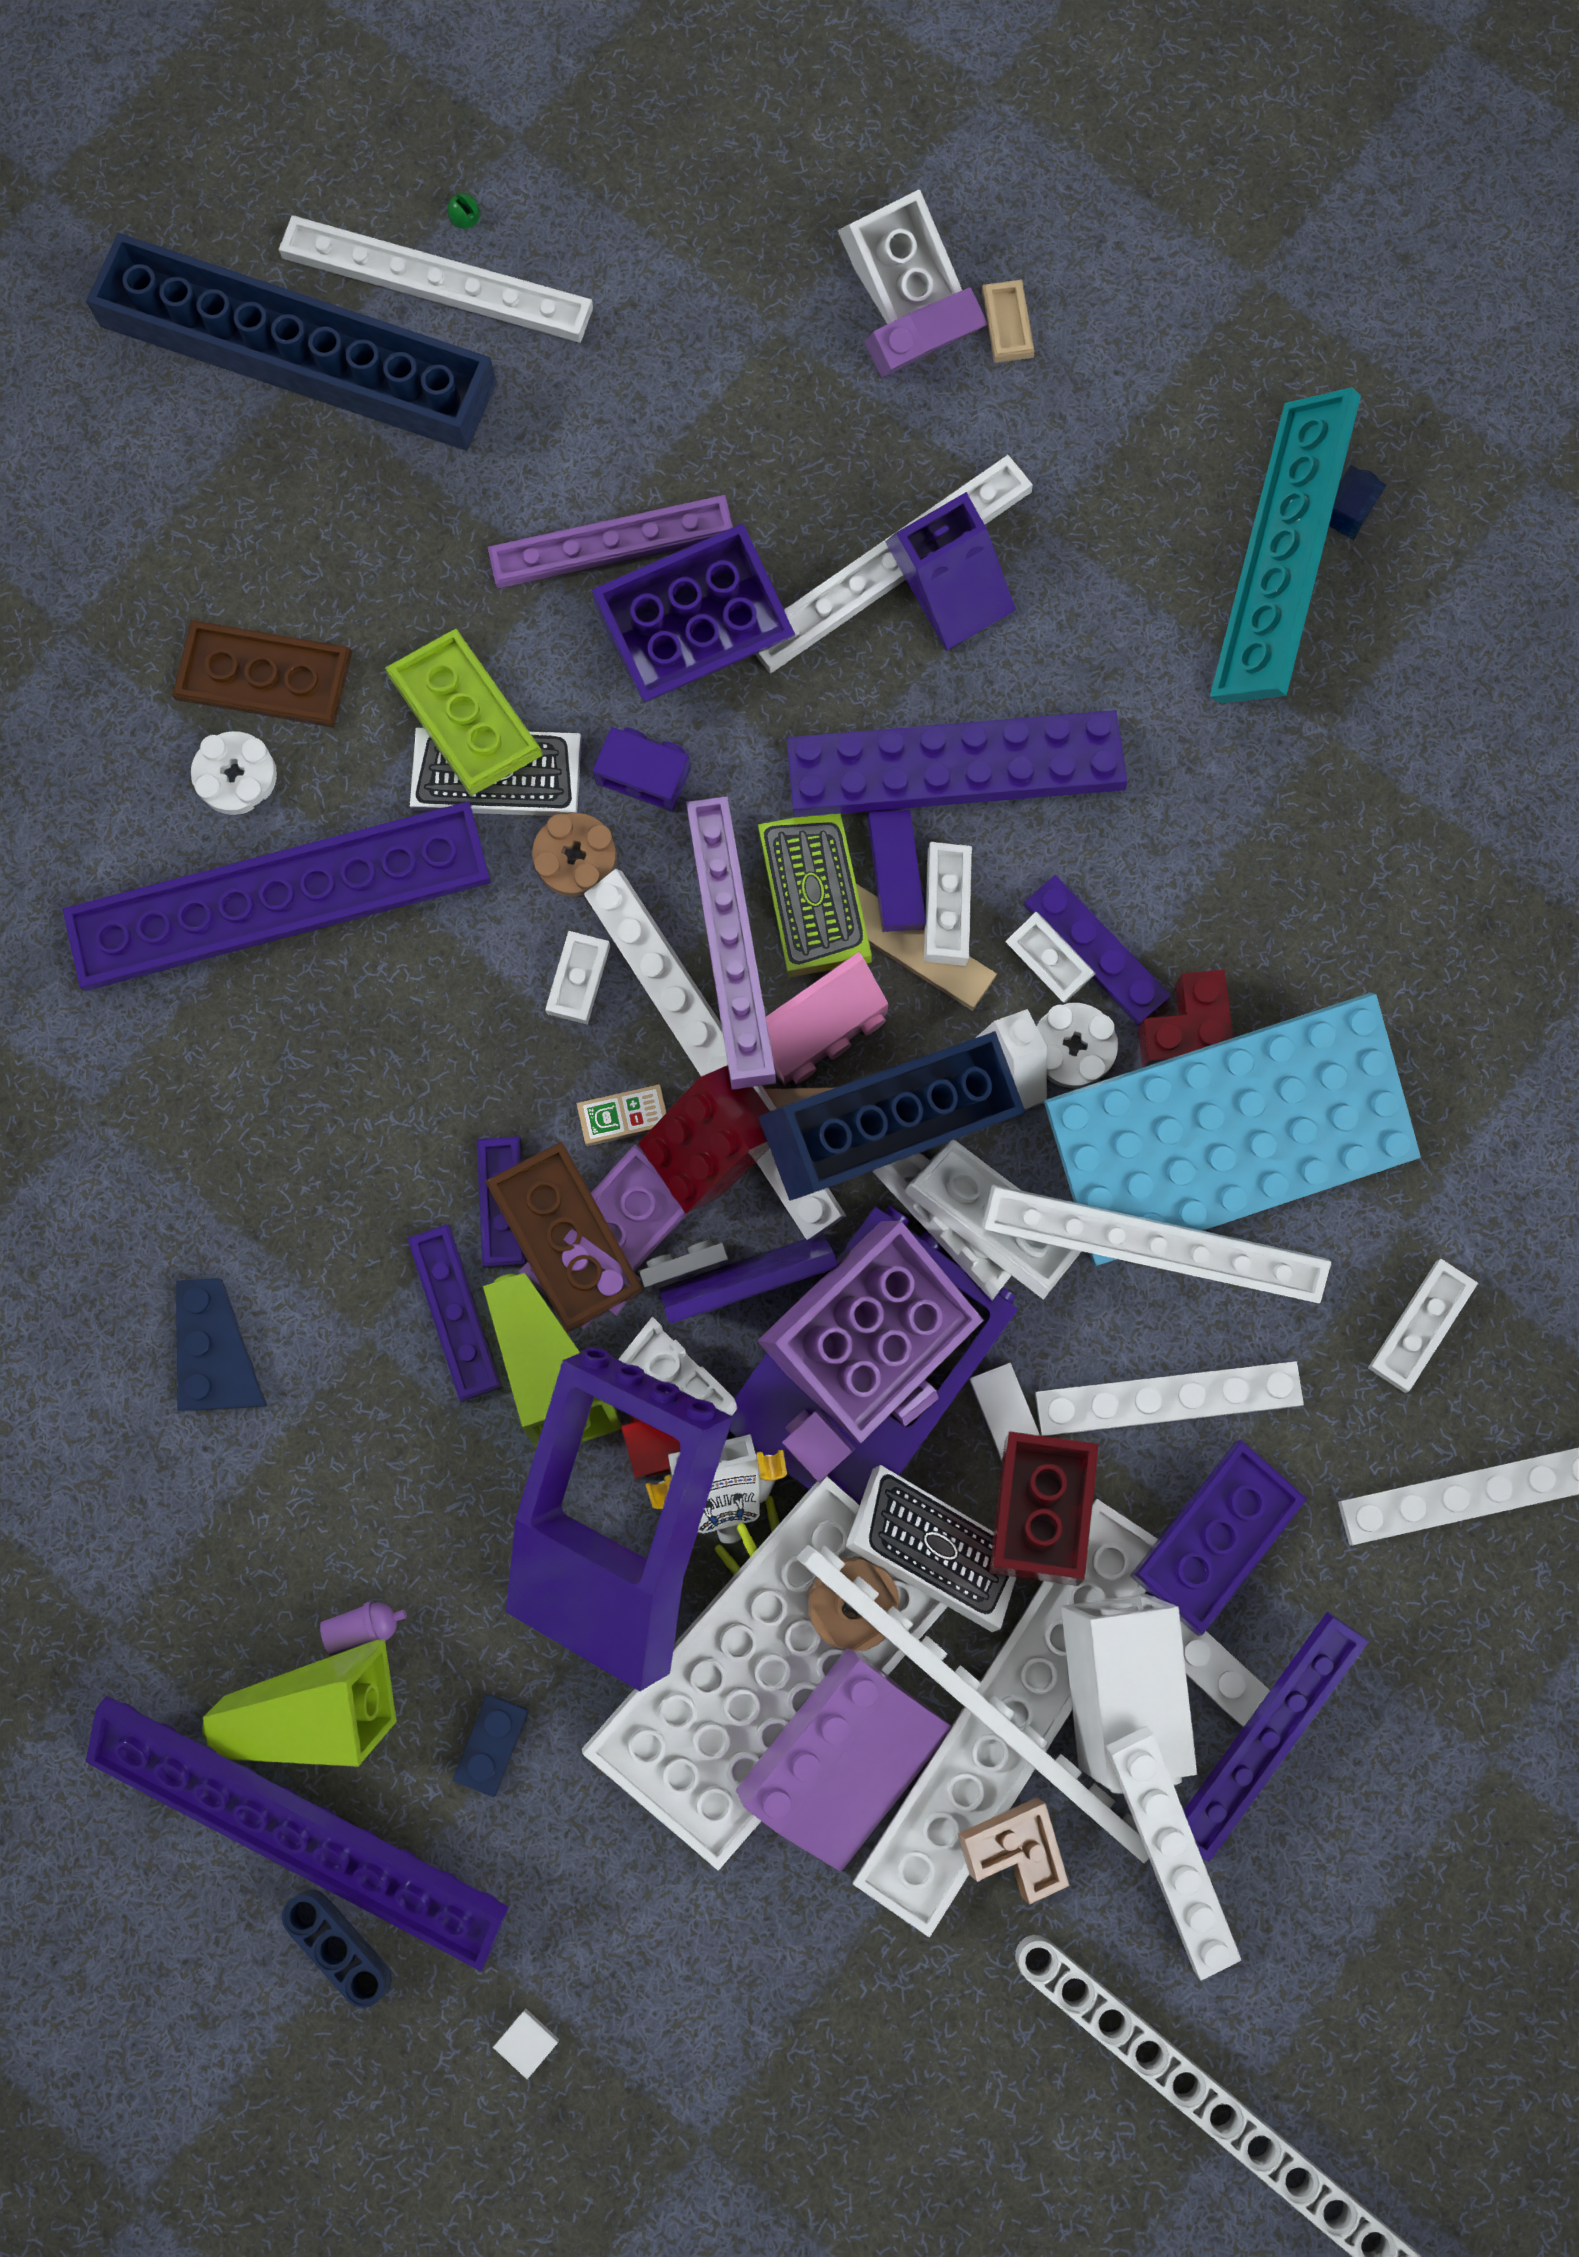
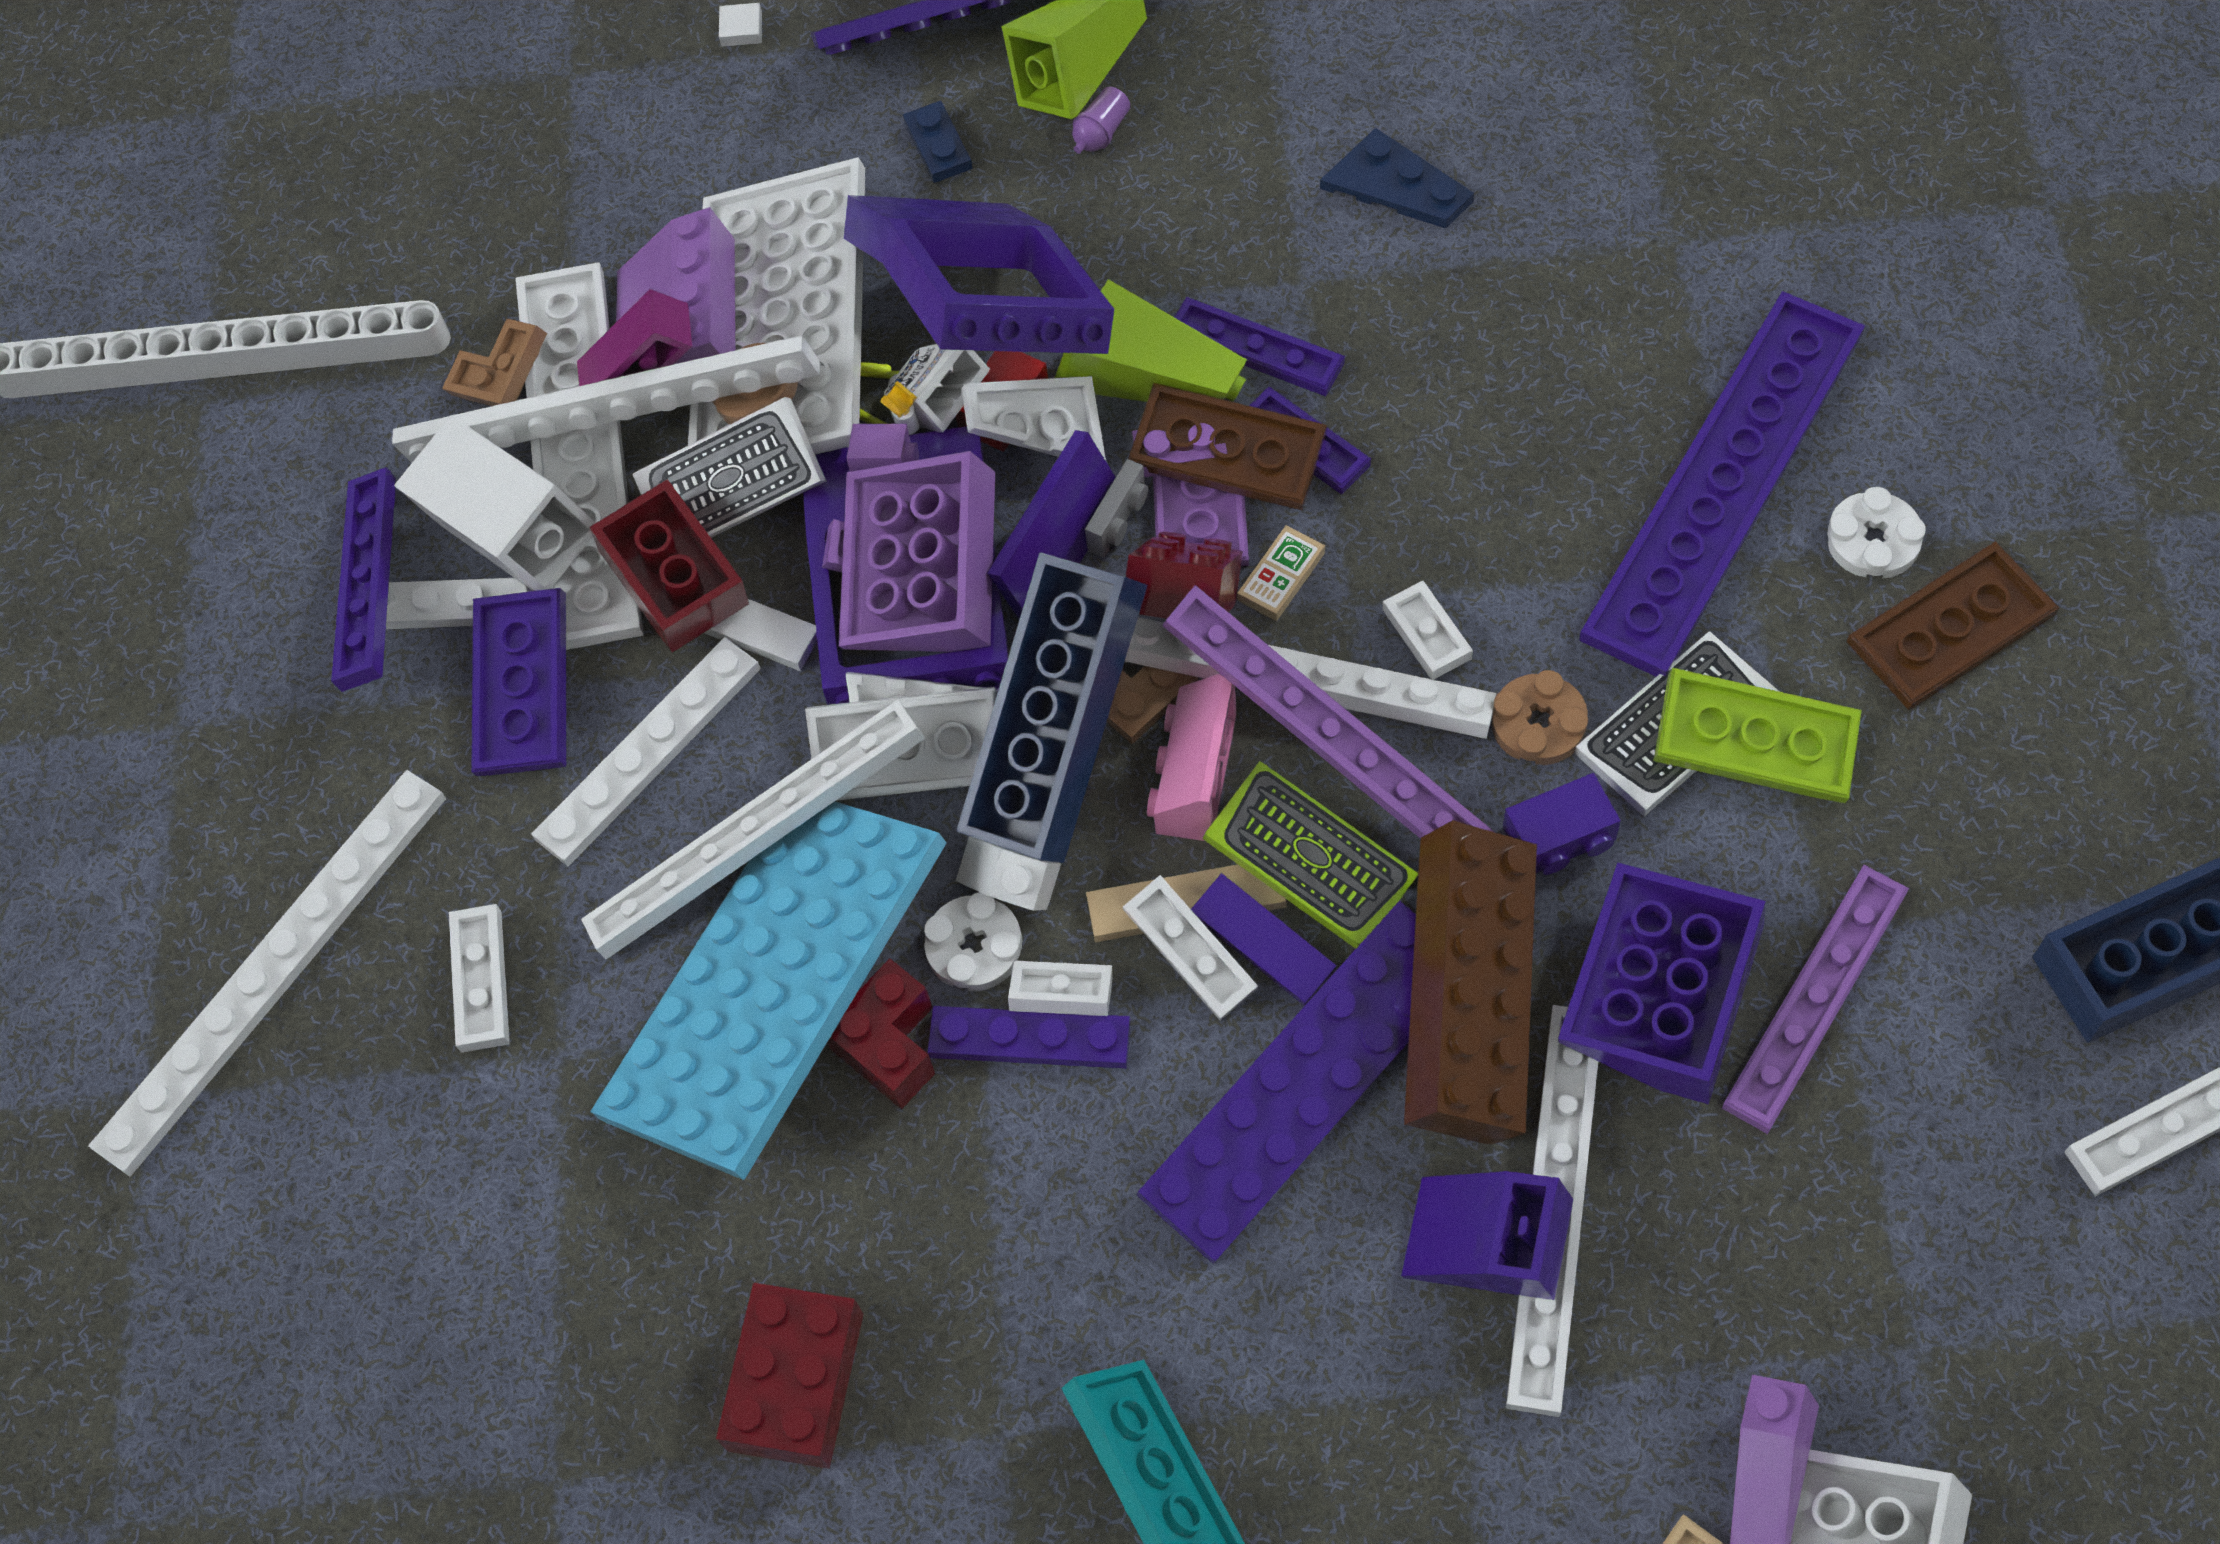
camera: 140 degrees right, 15 degrees down
white plate [1105,1726,1241,1981] -> none
none -> magenta brick [577,289,693,386]
none -> dark red brick [716,1283,864,1469]
none -> reddish brown brick [1404,820,1537,1145]

